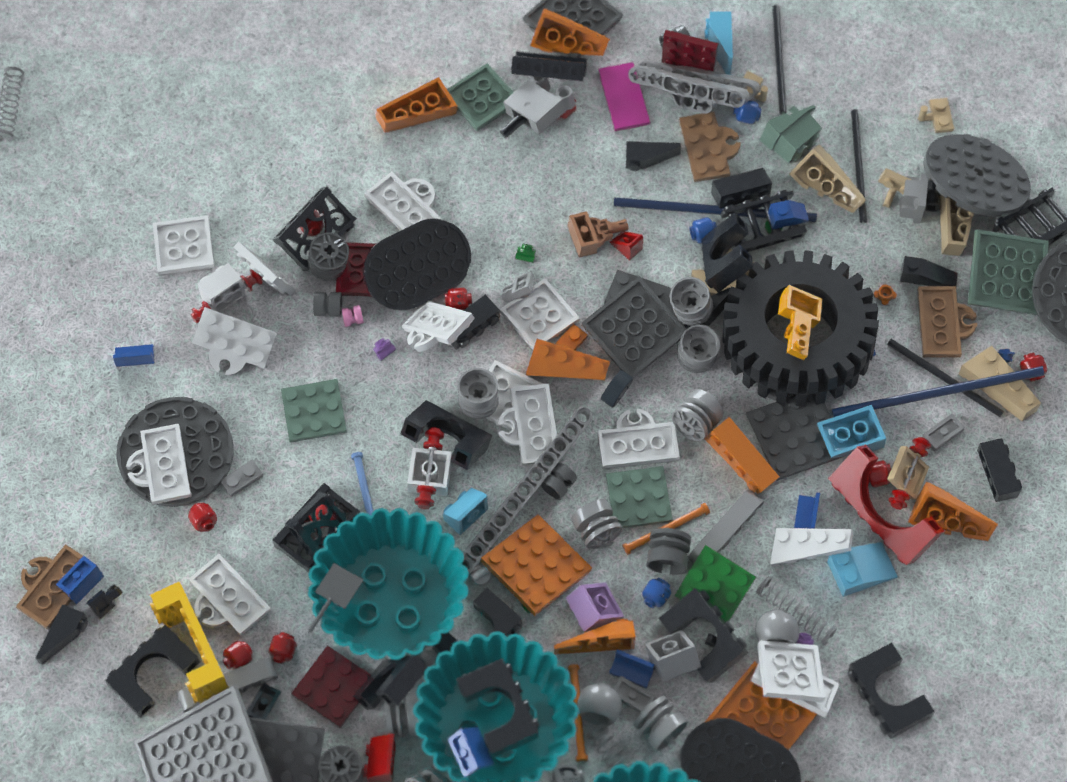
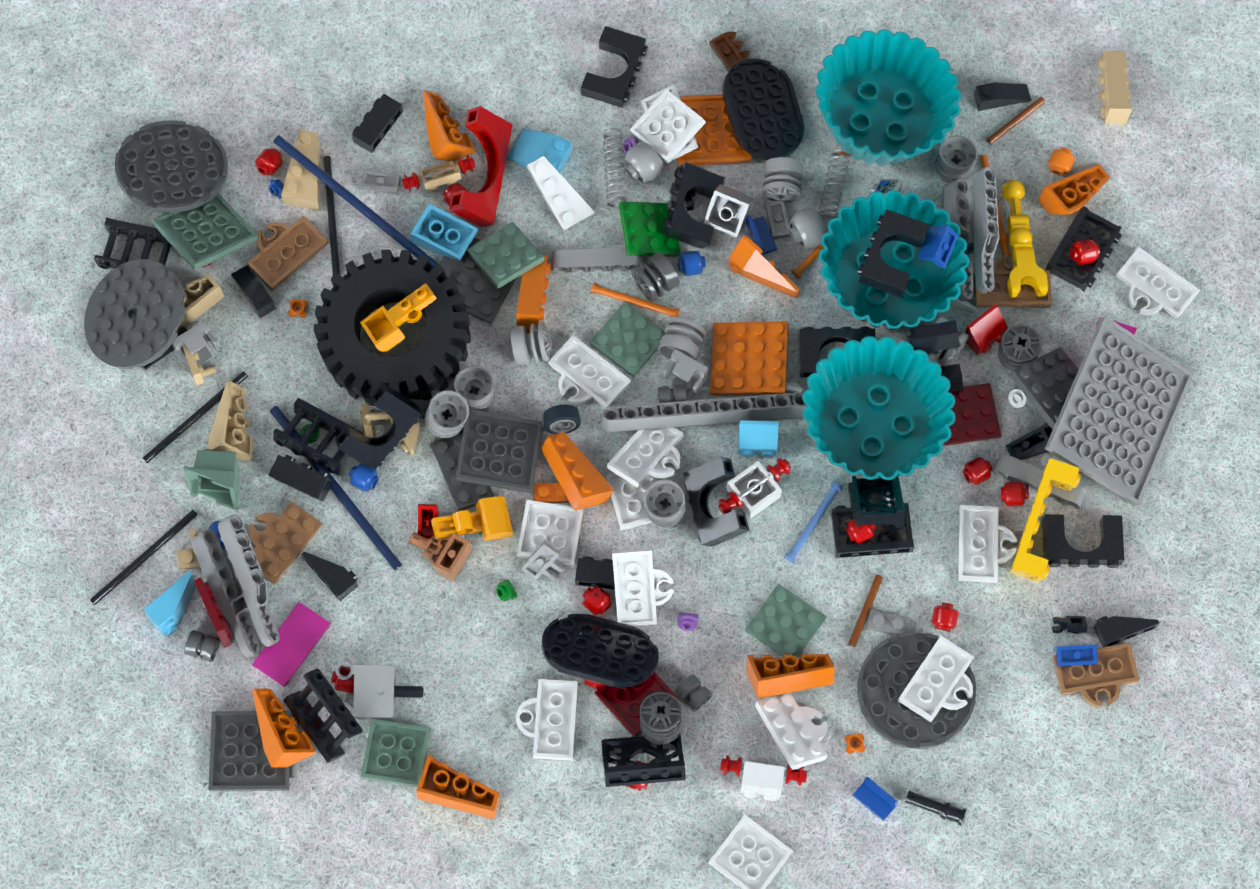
camera: 135 degrees left, 5 degrees up
white plate [234,242,296,295] -> none
dark grey piece [308,564,363,633] -> none
bright pink wheel [341,305,364,327] -> none
lavender slope [566,583,624,632] -> none
blue slope [768,200,809,229] -> none
blue panel [794,492,820,529] -> none
tan plate [918,98,954,133] -> none
none -> light orange plate [431,496,514,541]
none -> sand green plate [467,222,545,289]
none -> light grey panel [663,349,708,396]
none -> orange wedge [746,654,834,699]
none -> orange plate [844,733,866,754]
none -> dark orange piece [848,575,883,648]
none -> black pin [905,790,967,826]

